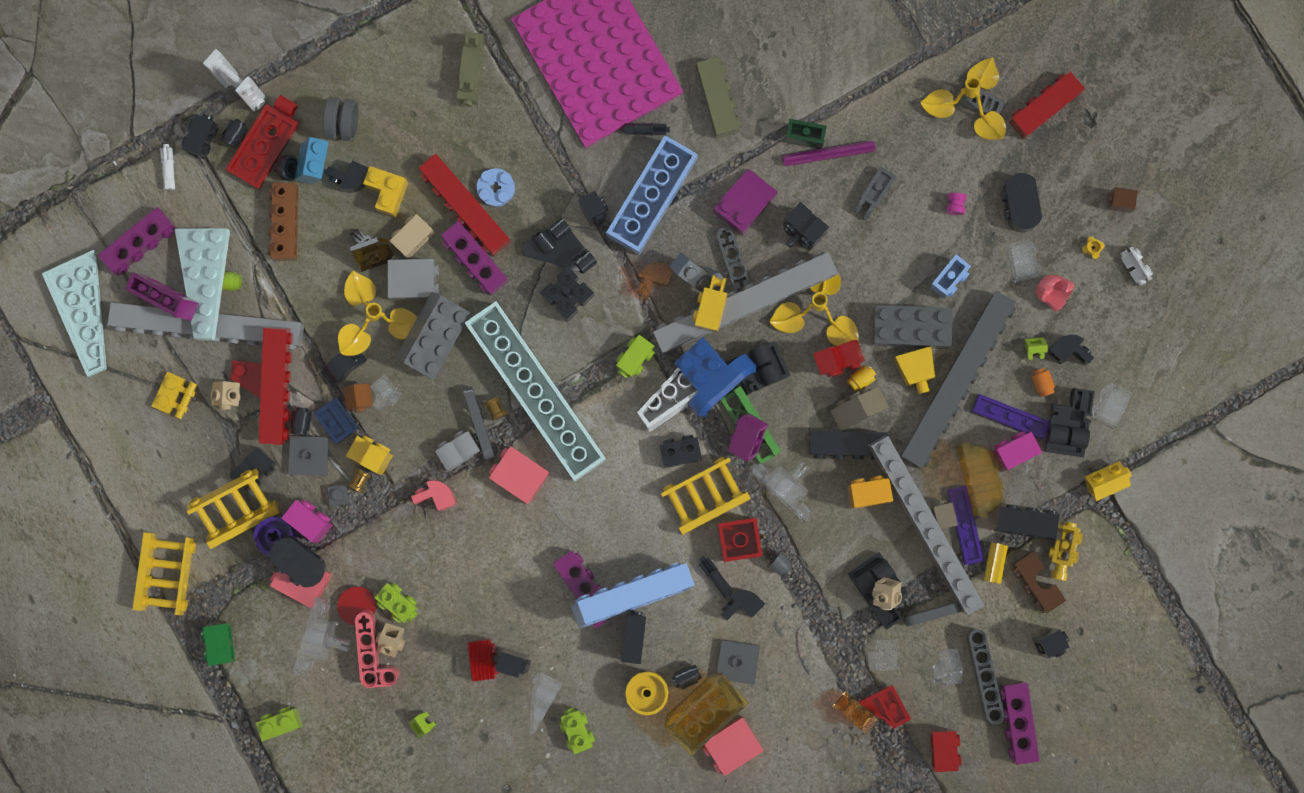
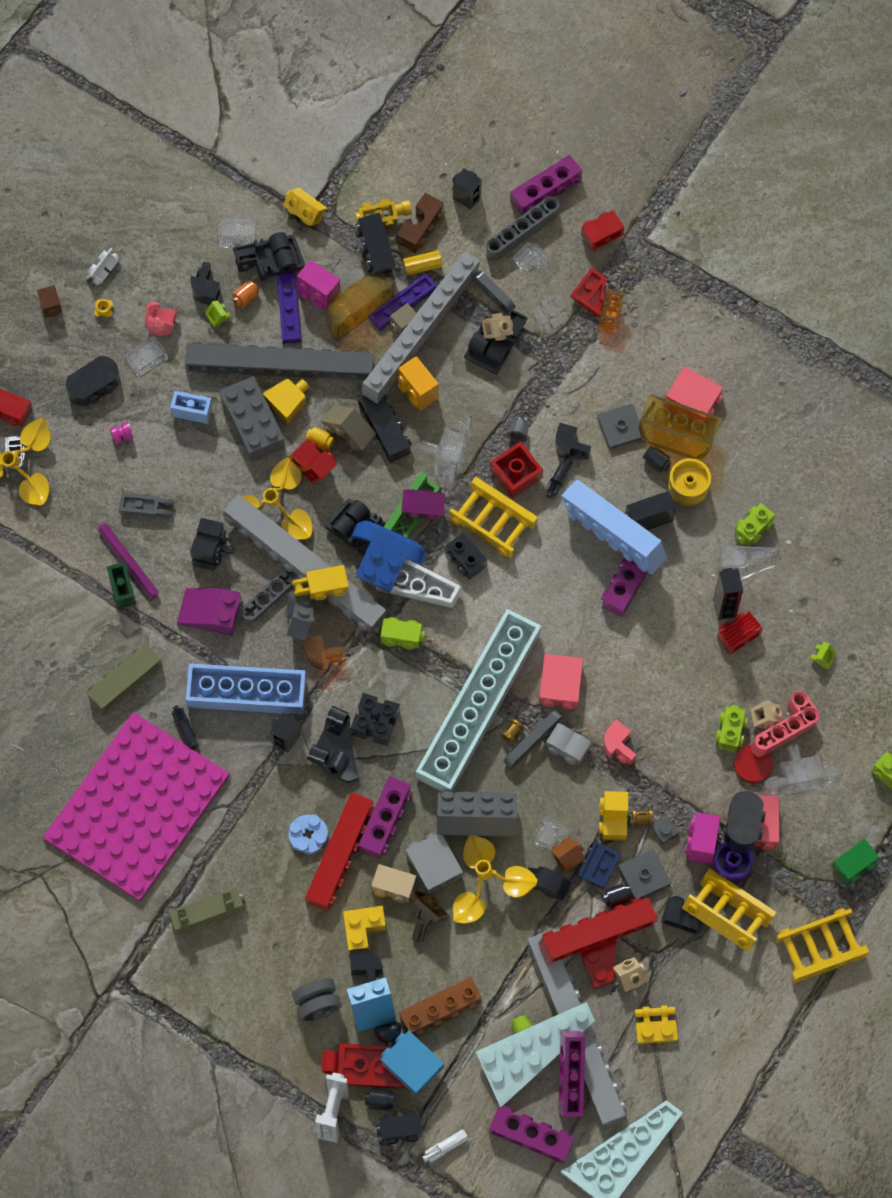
camera: 120 degrees left, 15 degrees down
none -> dark azure brick [381,1031,444,1097]

